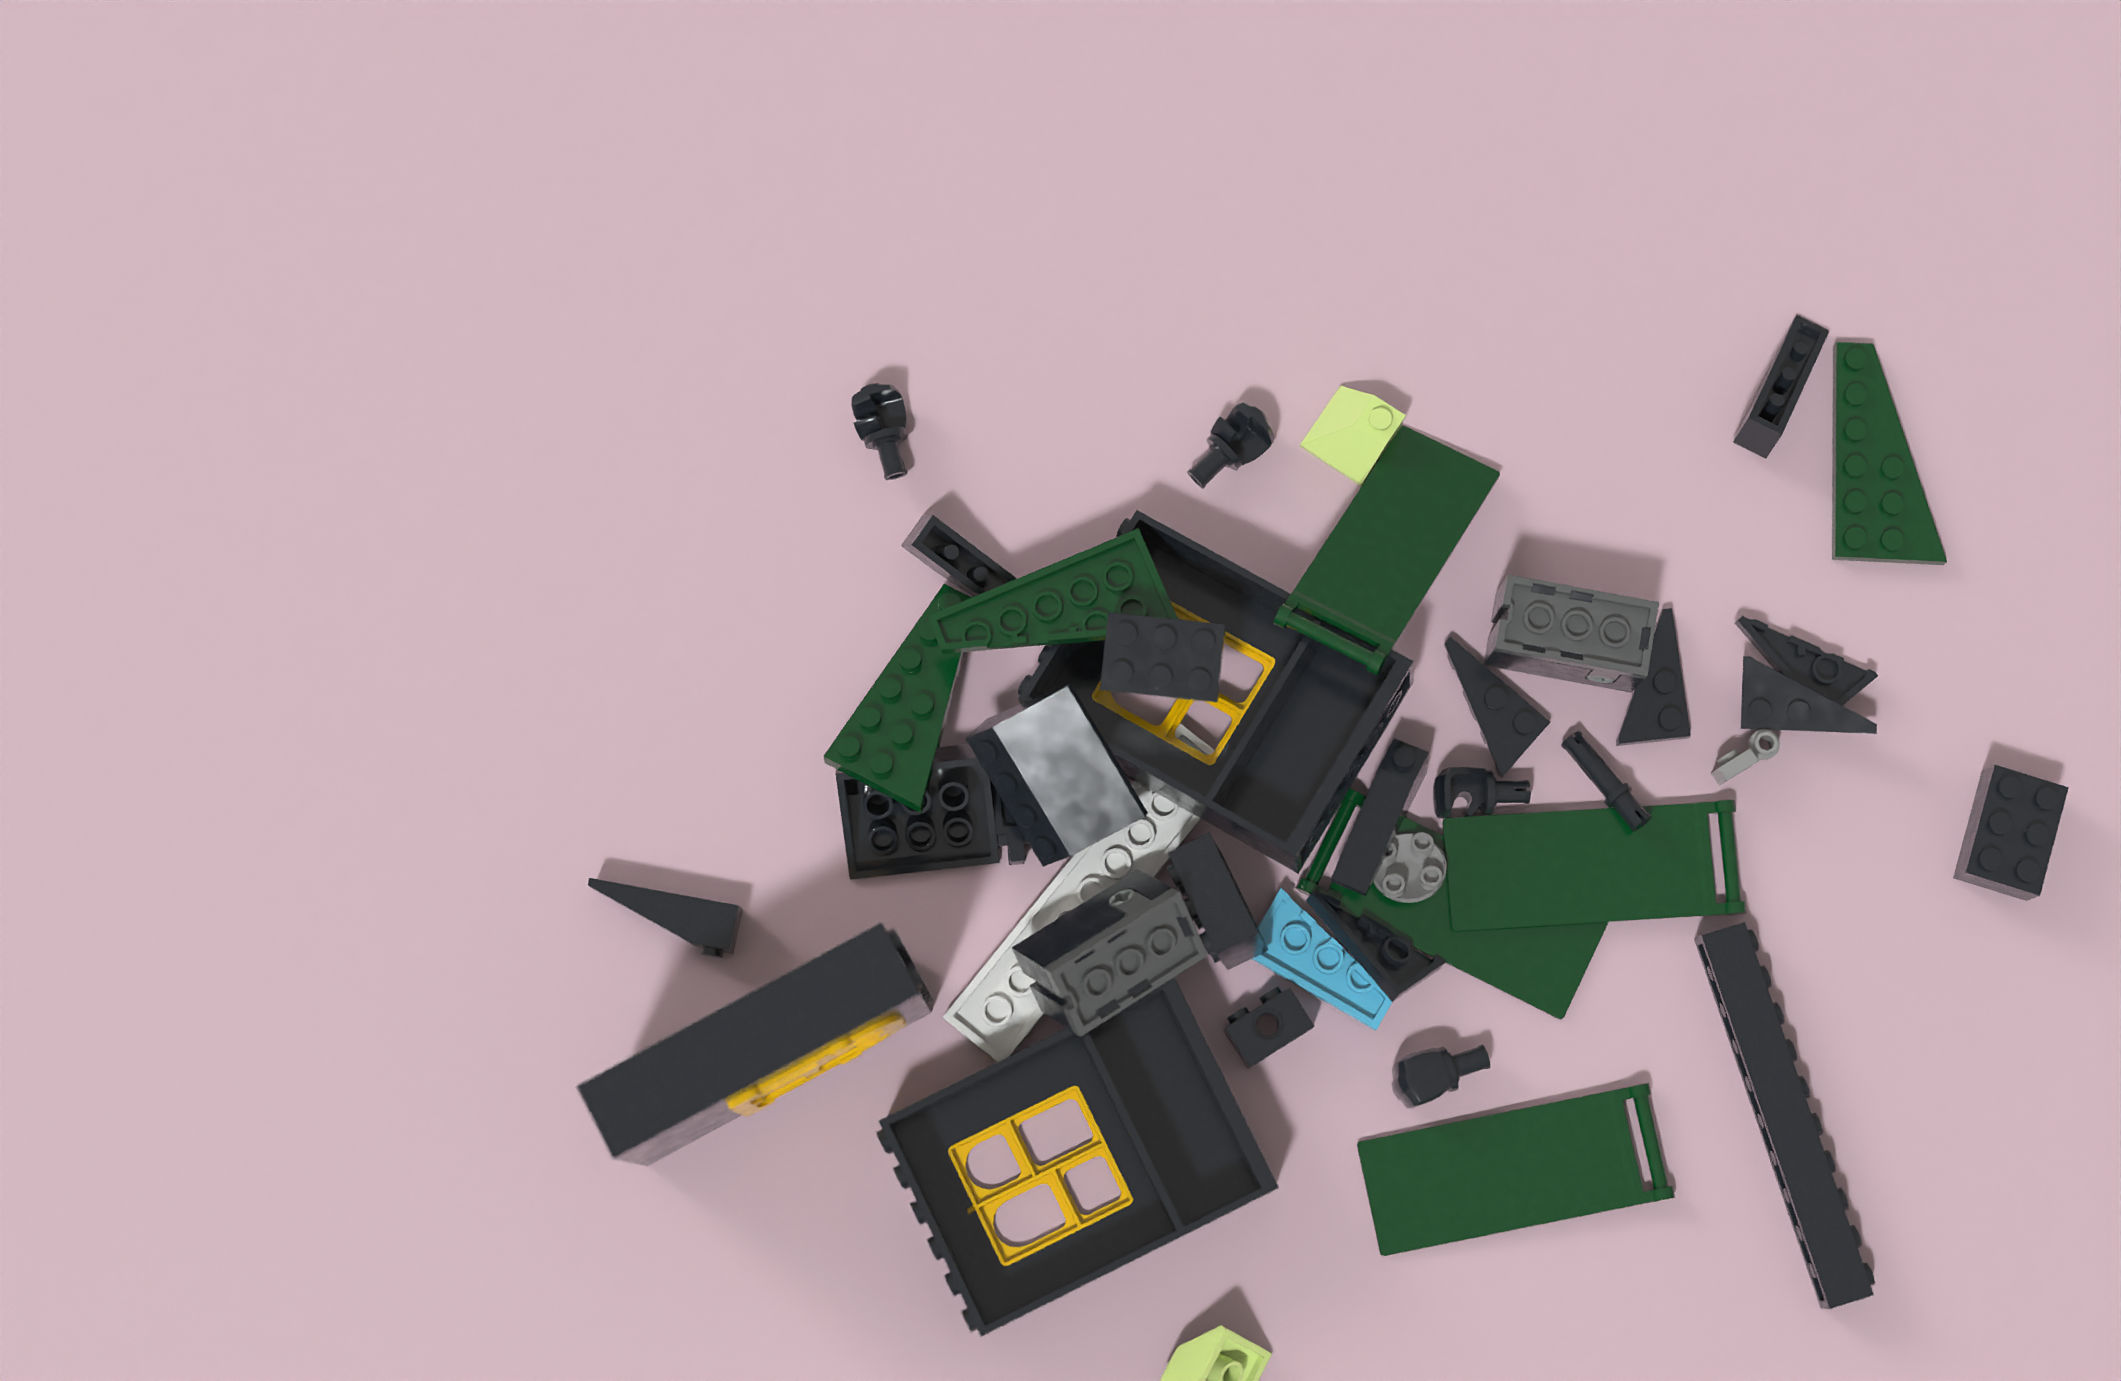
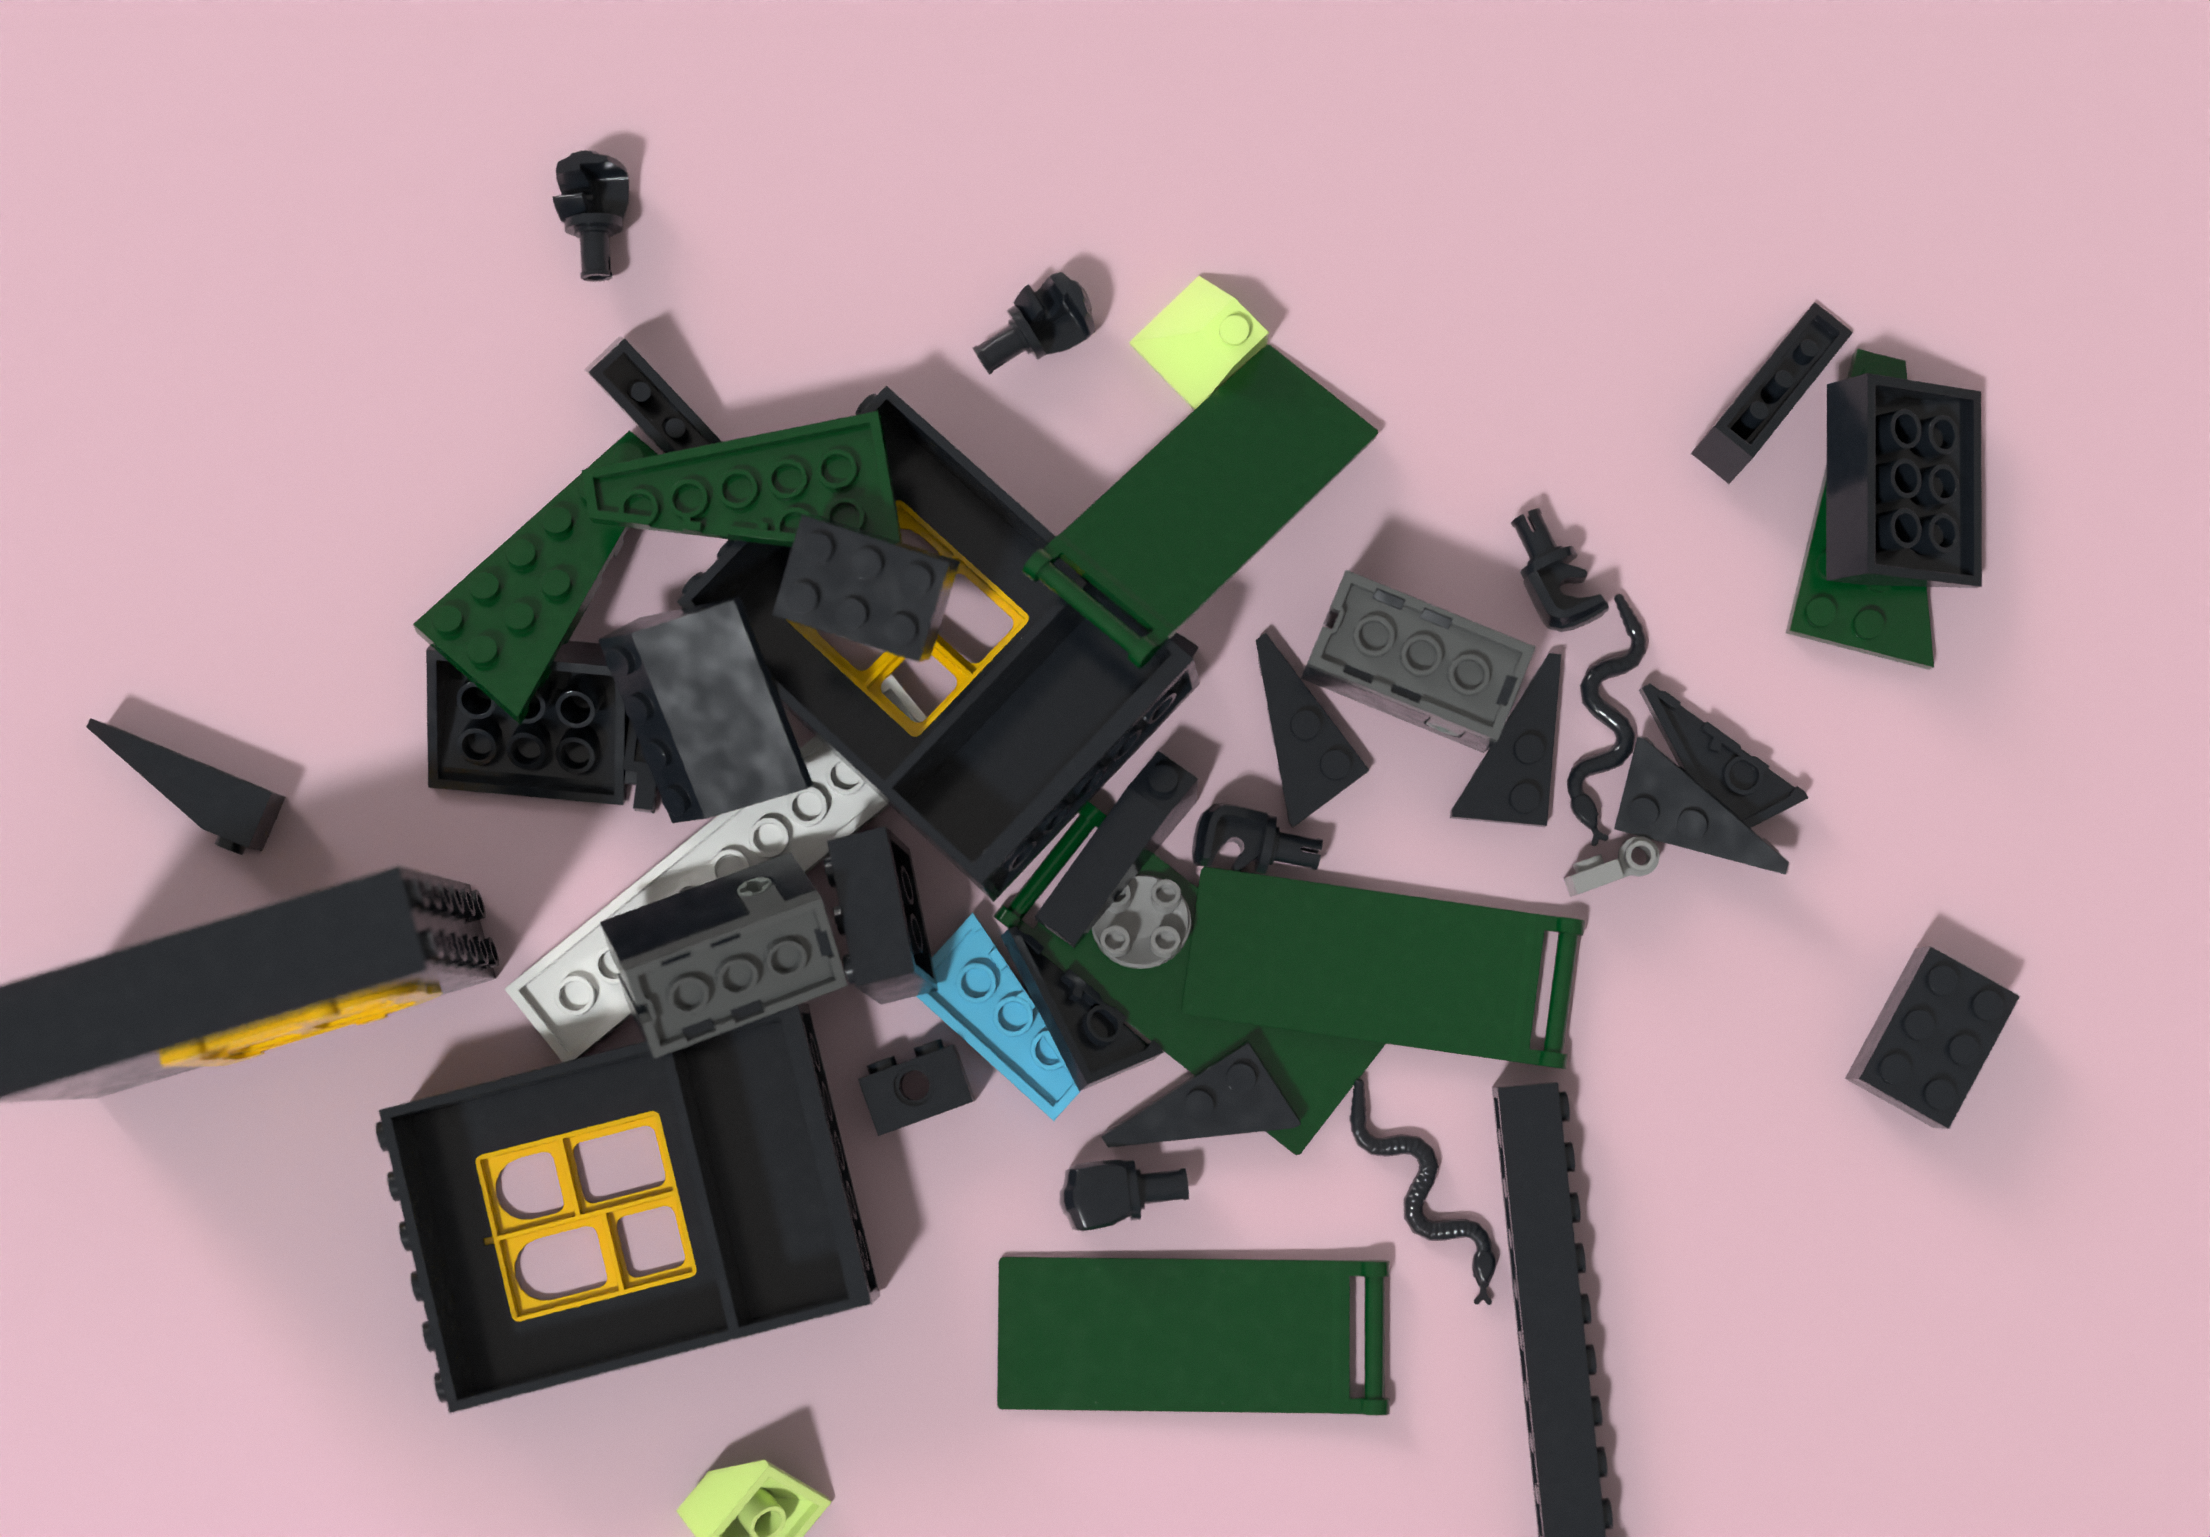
camera: 15 degrees right, 5 degrees up
black pin [1561,731,1652,832] -> none
none -> black wing [1102,1041,1301,1148]
none -> black animal [1349,1079,1496,1305]
none -> black piece [1511,508,1609,632]
none -> black animal [1567,594,1646,846]
none -> black slope [1826,373,1982,588]

